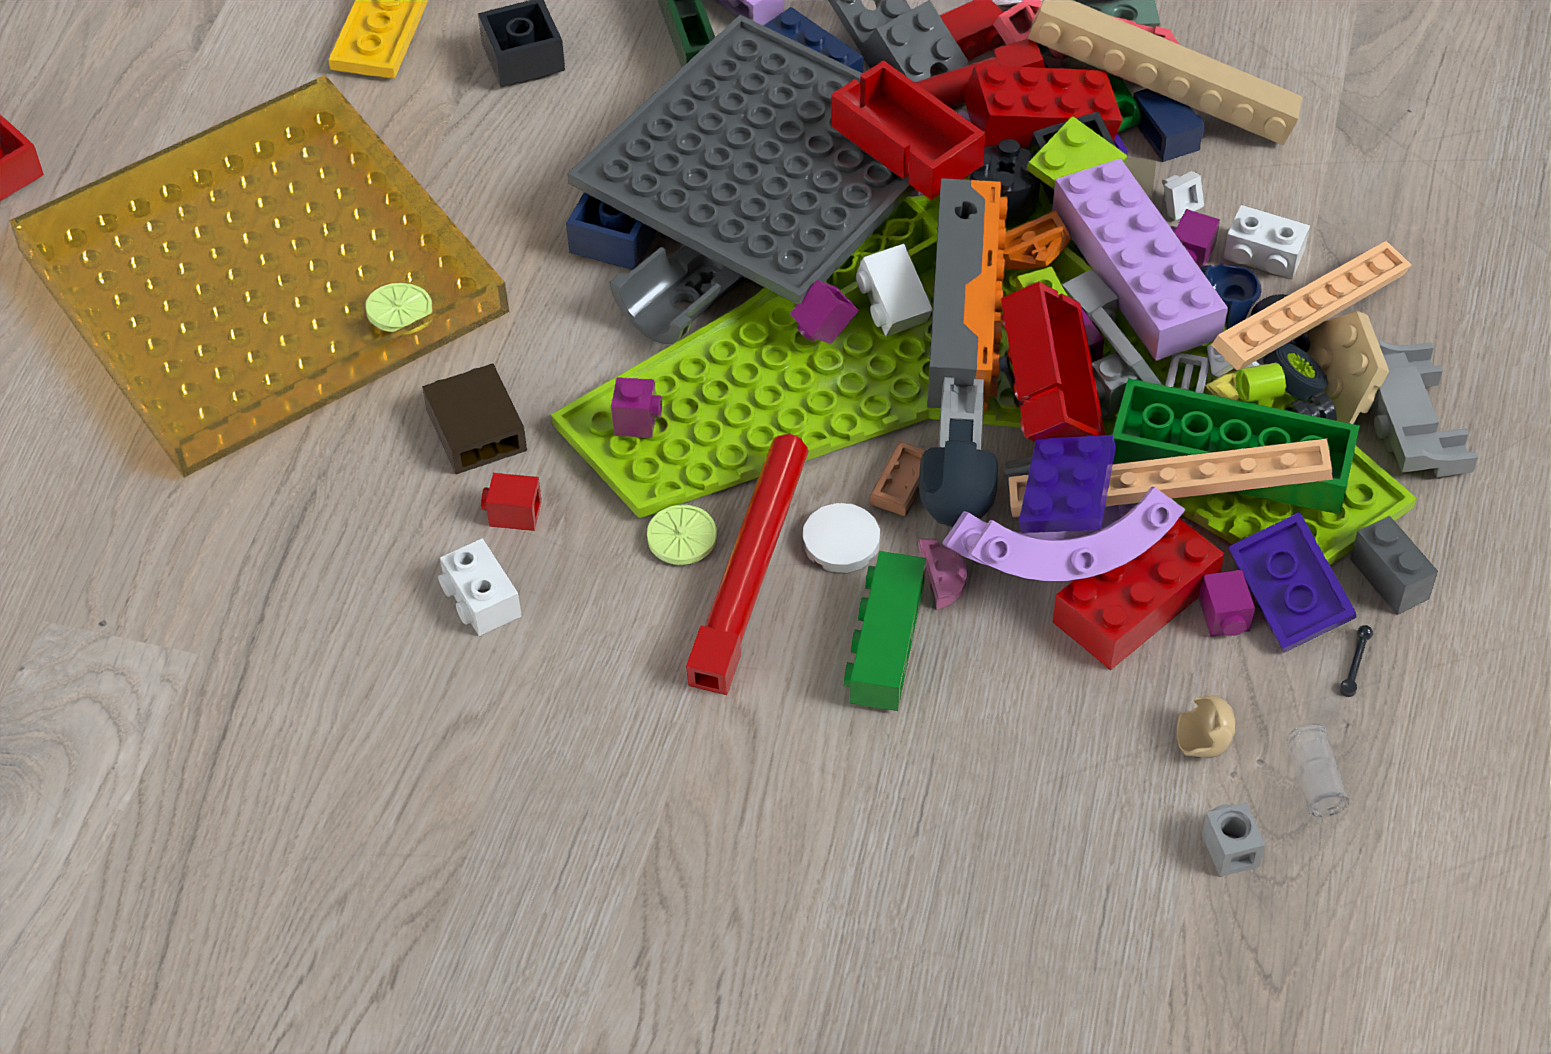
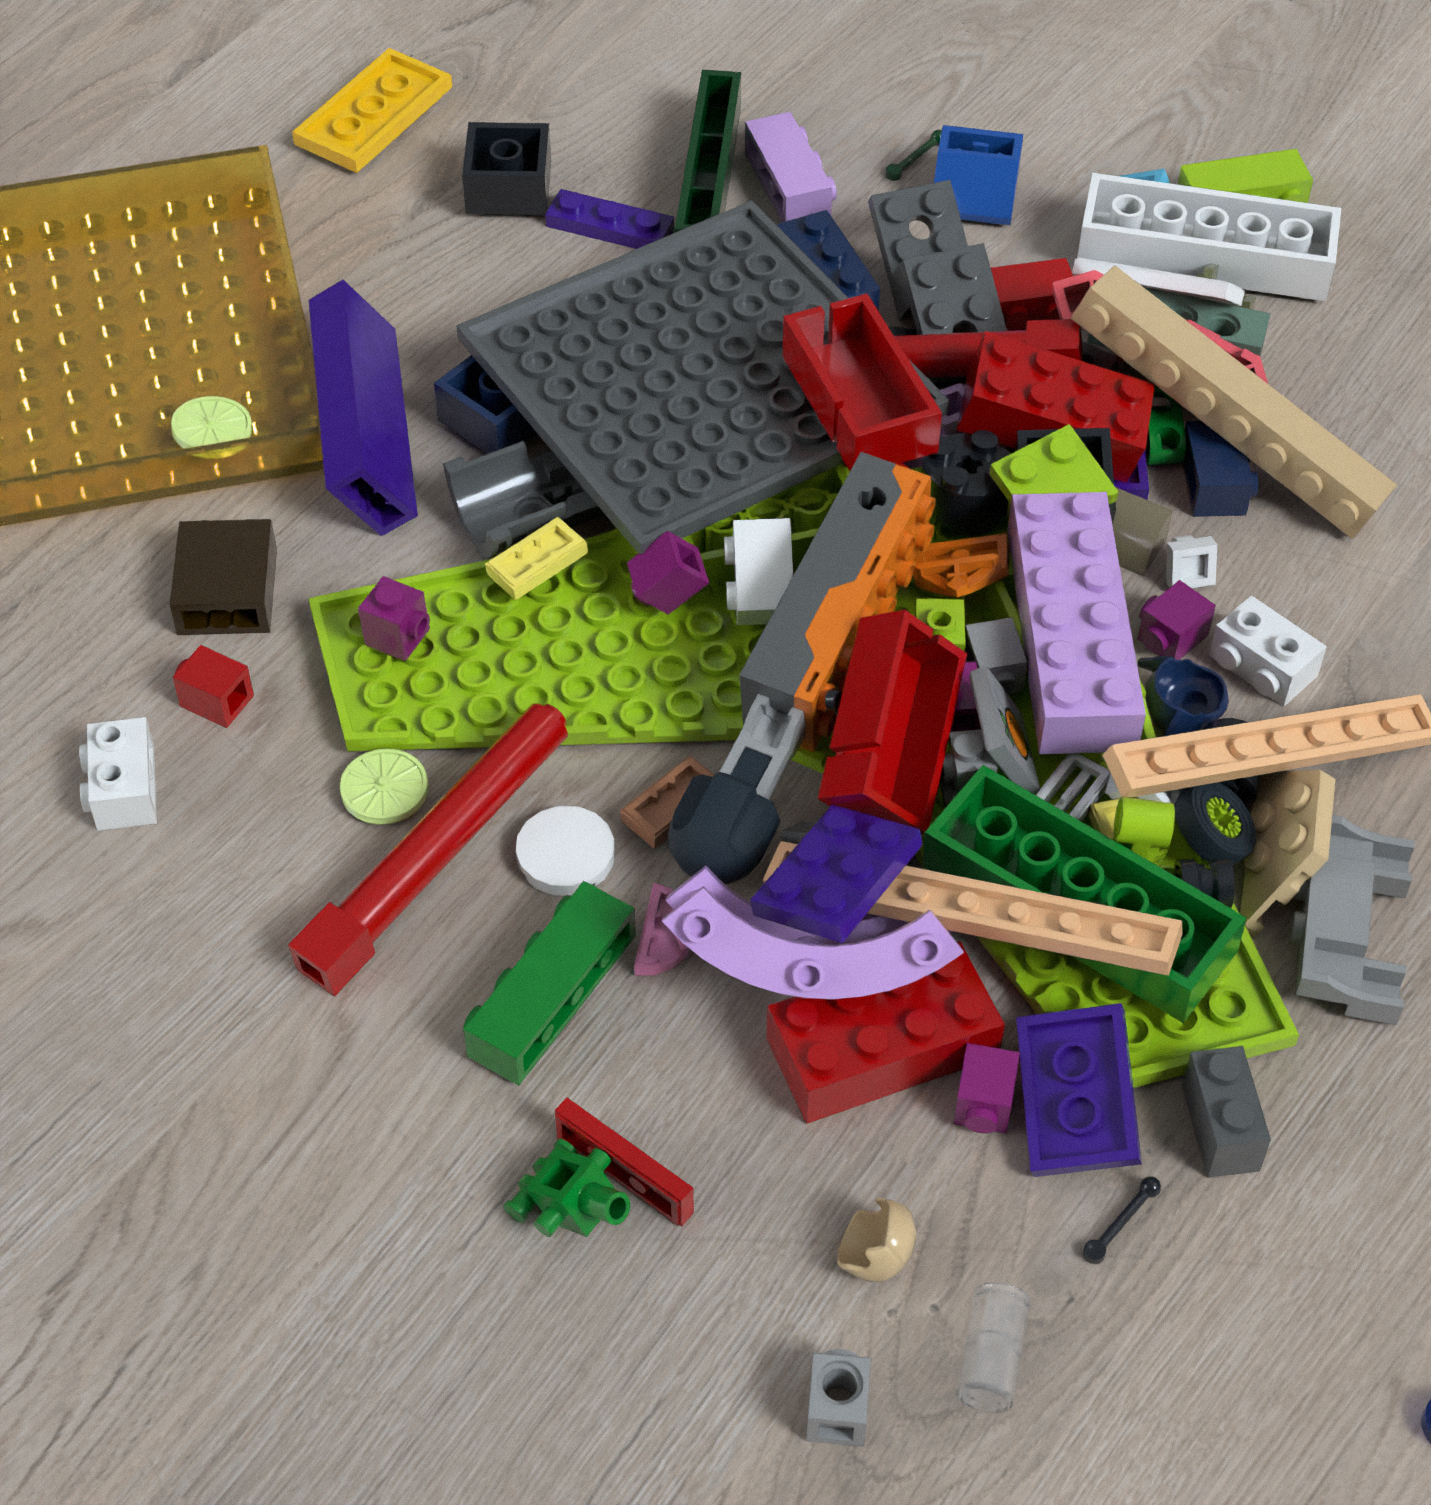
camera: 20 degrees right, 0 degrees up
none -> dark purple brick [308,279,418,536]
none -> light yellow plate [485,517,588,600]
none -> green piece [503,1138,630,1237]
none -> dark purple plate [545,189,675,249]
none -> red tile [554,1097,694,1227]

